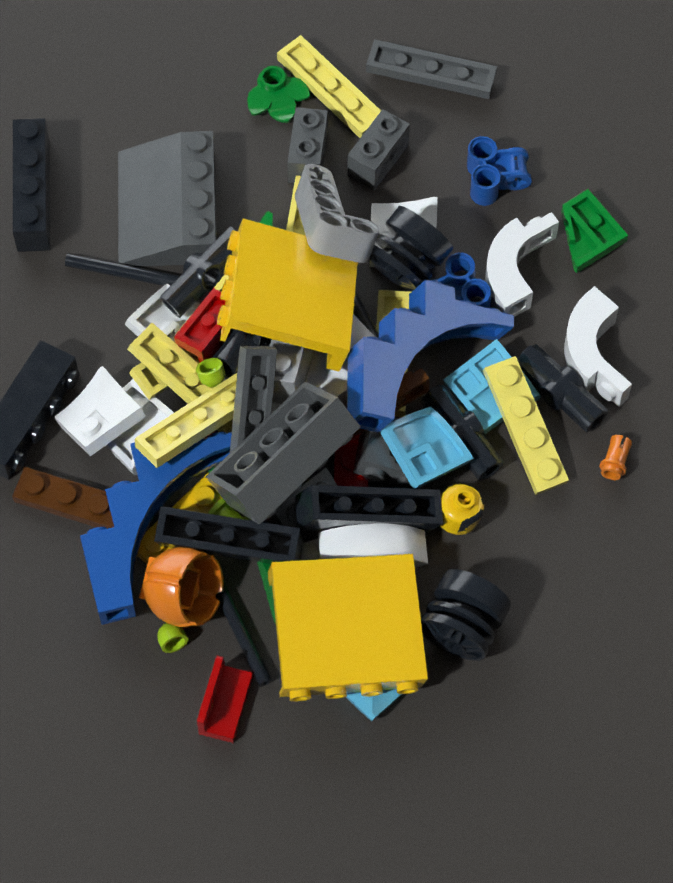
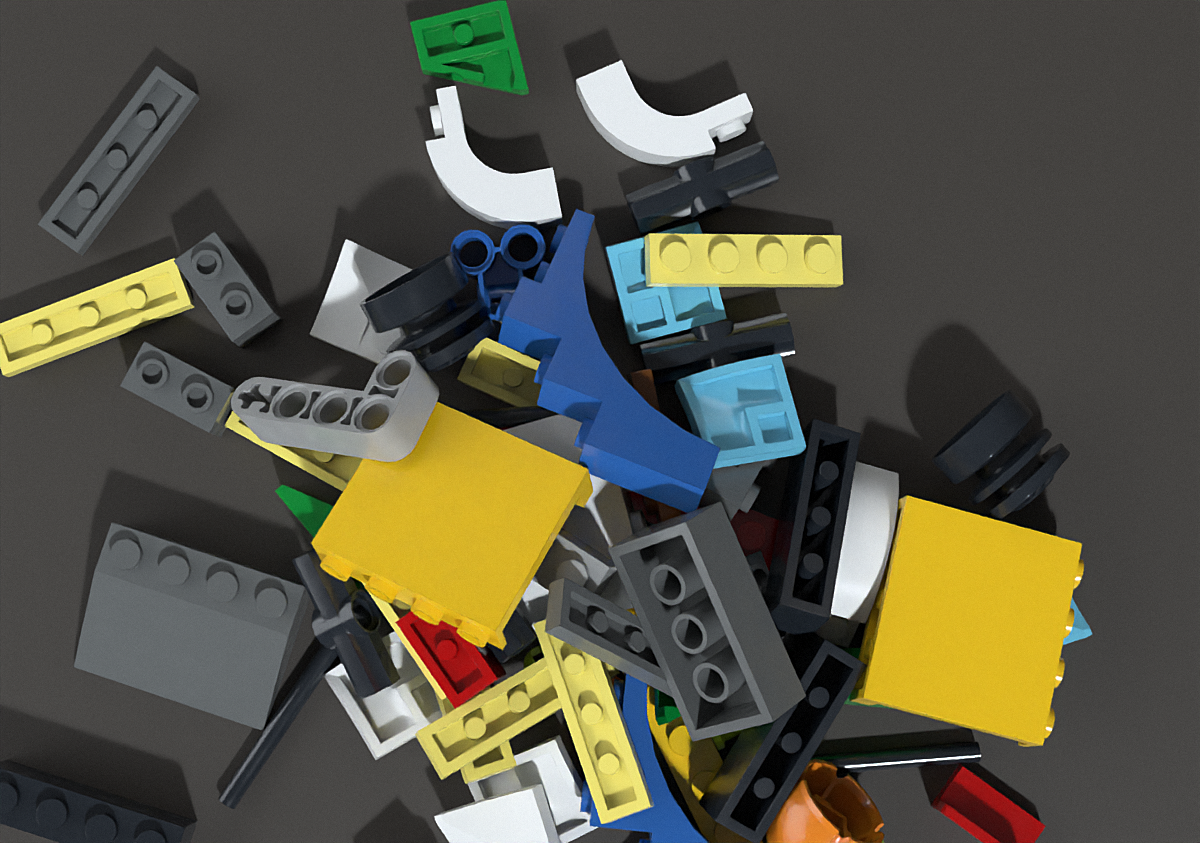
camera: 70 degrees left, 20 degrees up
lime hinge [196,358,225,388] -> none
green plate [247,66,310,123] -> none
yellow head [440,484,484,535] -> none
blue piece [467,136,532,206] -> none
orange pin [599,435,632,481] -> none

